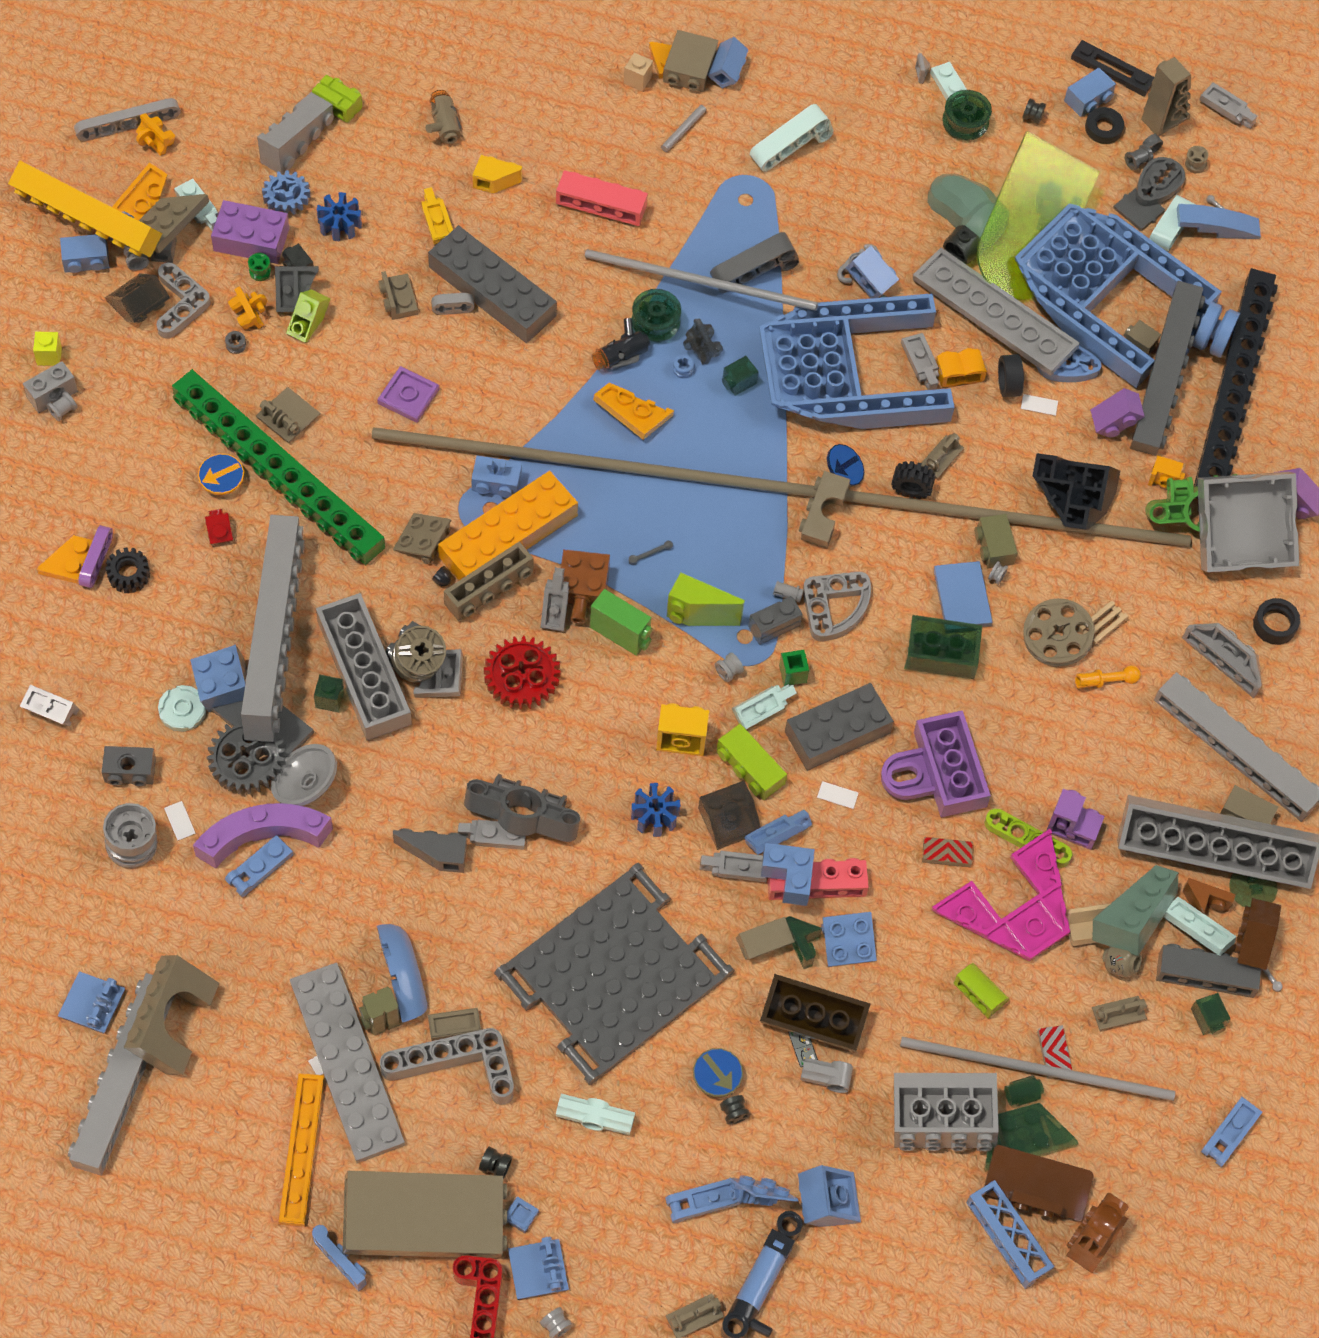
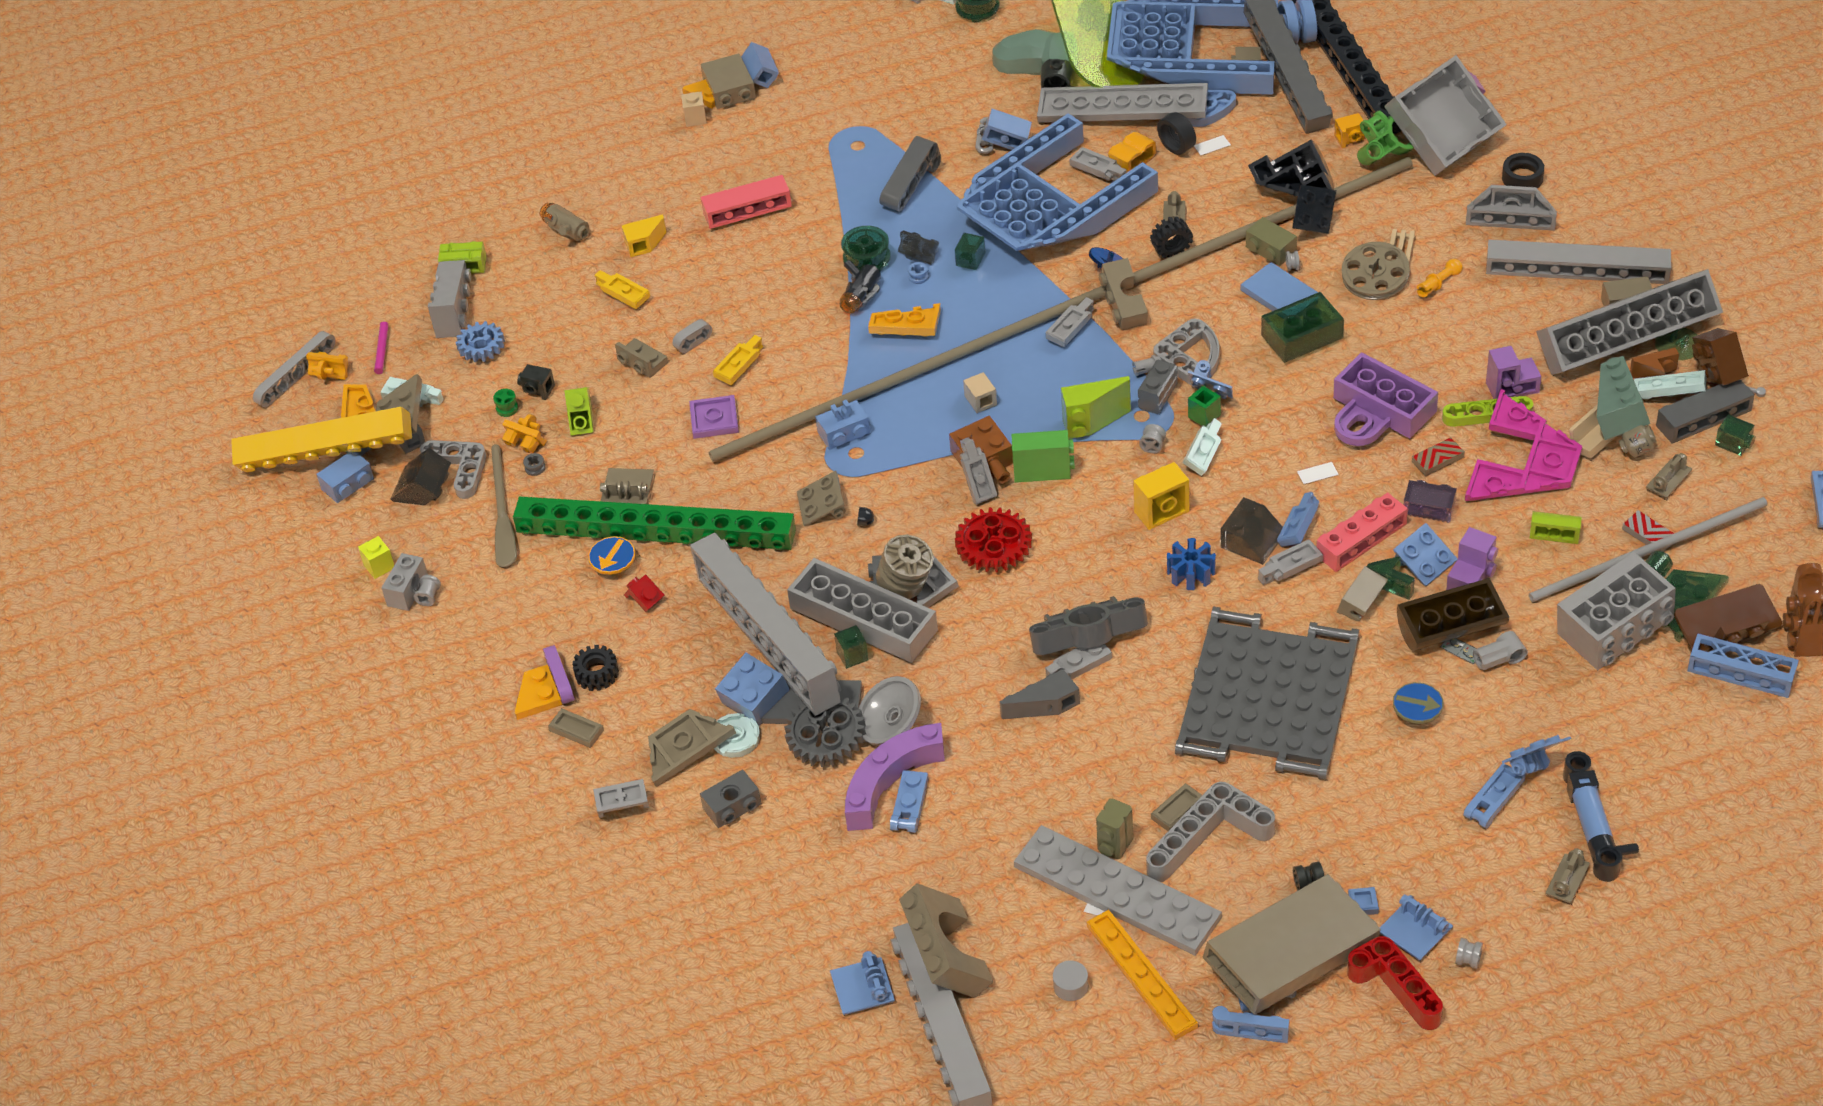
camera: 25 degrees left, 15 degrees down
light grey wheel [103,803,157,868] -> none
light grey wheel [123,245,149,271] -> none
white sticker [164,801,196,840] -> none
medium lavender brick [211,200,289,264] -> none
dark grey wing [275,266,319,312] -> none
blue gear [317,192,362,242] -> none
medium blue brick [377,924,428,1022] -> none
dark grey brick [428,225,557,344] -> none
light orange brick [438,470,578,580] -> none
dark tan brick [444,541,533,620] -> none
light aqua piece [556,1094,635,1135] -> none
light grey piece [585,249,818,311] -> none
dark grey hinge [629,540,673,565] -> none
light grey bar [661,105,706,152] -> none
lime brick [717,724,787,801] -> none
pearl dark grey wheel [720,1095,750,1125] -> none
light aqua beam [750,104,834,171] -> none
medium blue brick [761,843,815,906] -> none
dark grey brick [785,683,894,771] -> none
medium blue slope [798,1165,861,1227] -> none
medium lavender brick [1090,388,1145,438] -> none
none -> dark pink bar [374,322,389,374]
none -> dark tan piece [491,444,517,568]
none -> dark tan tile [548,708,604,748]
none -> dark tan wing [648,709,736,787]
none -> yellow hinge [713,335,763,385]
none -> tan brick [963,372,997,413]
none -> light grey hinge [1045,297,1094,347]
none -> light grey piece [1053,960,1088,1001]
none -> medium blue hinge [1188,360,1233,399]
none -> black hinge [1292,185,1337,234]
none -> brick [1403,480,1457,523]
none -> medium lavender brick [1446,527,1498,590]

